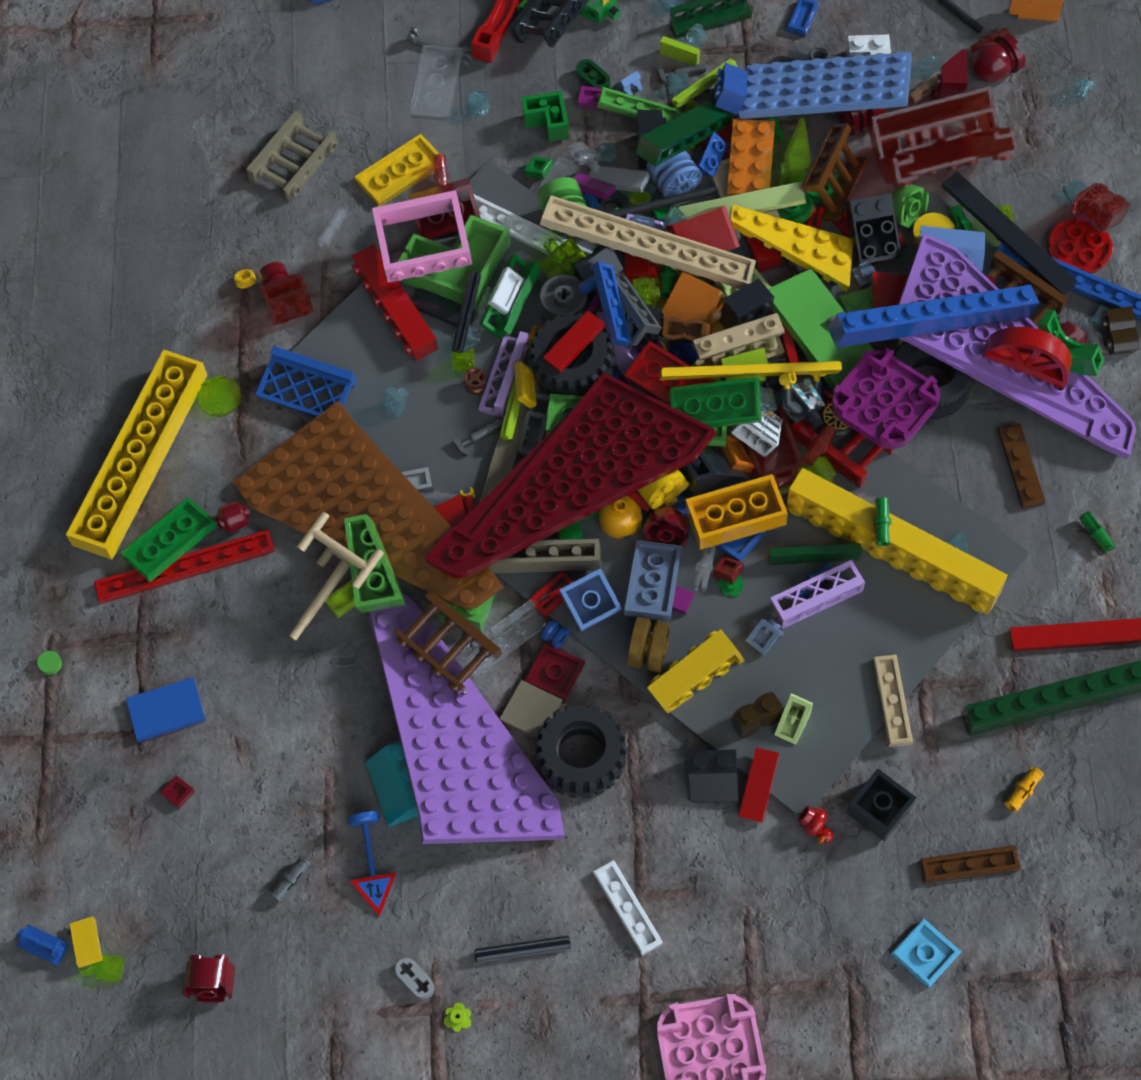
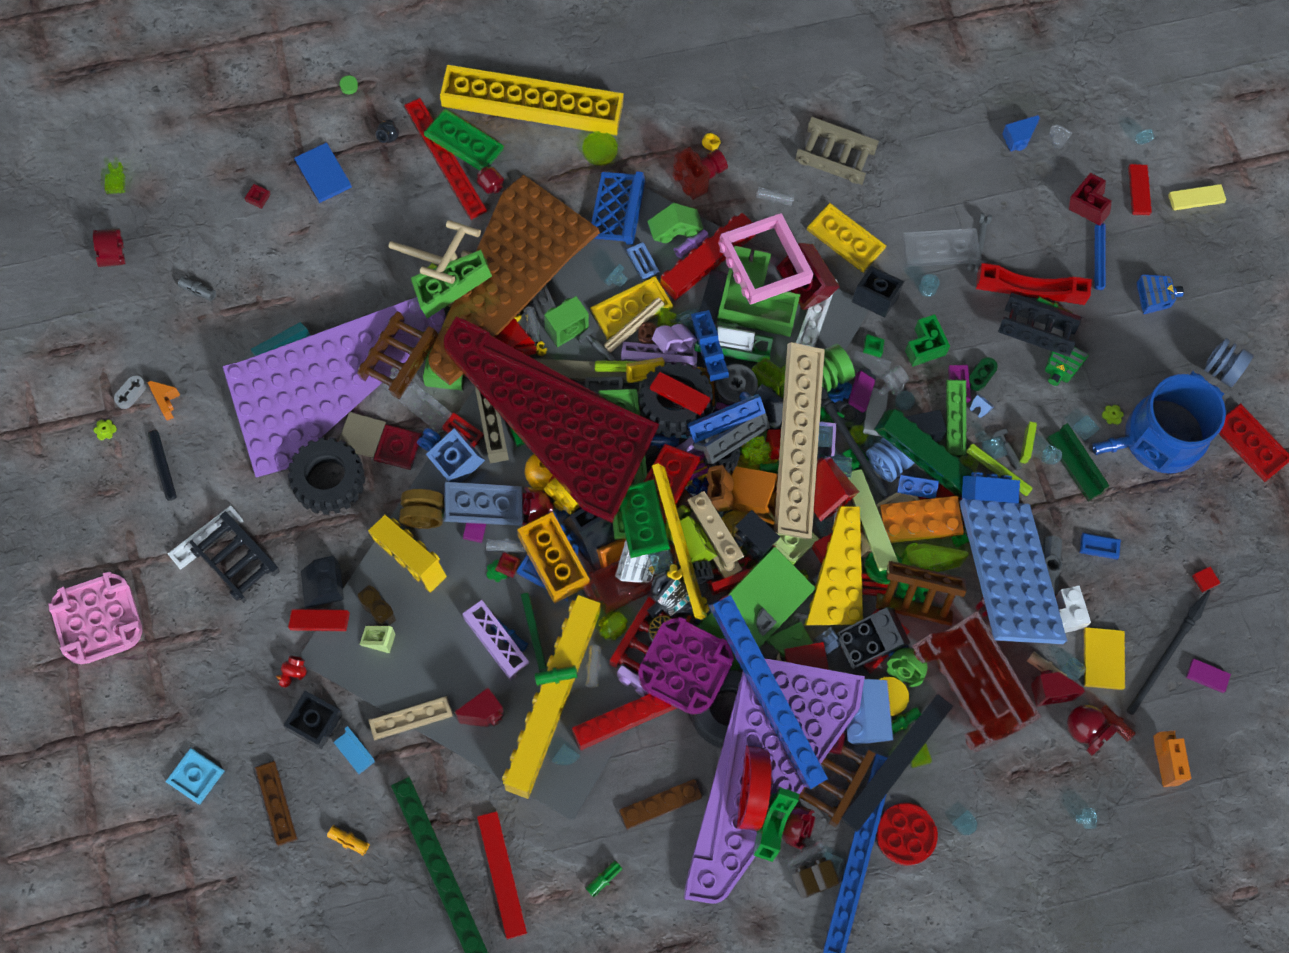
camera: 70 degrees right, 5 degrees up
blue hinge [16,924,70,966] -> none
yellow tile [70,916,103,968] -> none
blue piece [347,811,397,917] -> none
clear red pin [432,154,450,187] -> none
black axle [452,271,481,353] -> none
sand blue bracket [745,618,784,655] -> none
clear red pin [801,425,837,467] -> none
clear red brick [1069,182,1131,233] -> none
none -> orange slope [147,381,180,421]
none -> black fence [189,511,280,603]
none -> dark azure panel [334,726,375,774]
none -> black animal [376,119,399,143]
none -> dark red slope [455,688,504,727]
none -> bright green brick [544,296,589,347]
none -> red brick [572,694,677,751]
none -> yellow tile [590,276,673,340]
none -> tan axle [604,298,664,352]
none -> lavender plate [617,666,649,697]
none -> medium blue tile [627,242,660,282]
none -> bright green brick [648,203,703,243]
none -> lavender brick [652,324,697,354]
none -> medium lavender pin [674,229,710,258]
none -> blue slope [691,310,729,381]
none -> black brick [852,266,904,318]
none -> yellow tile [1084,627,1125,690]

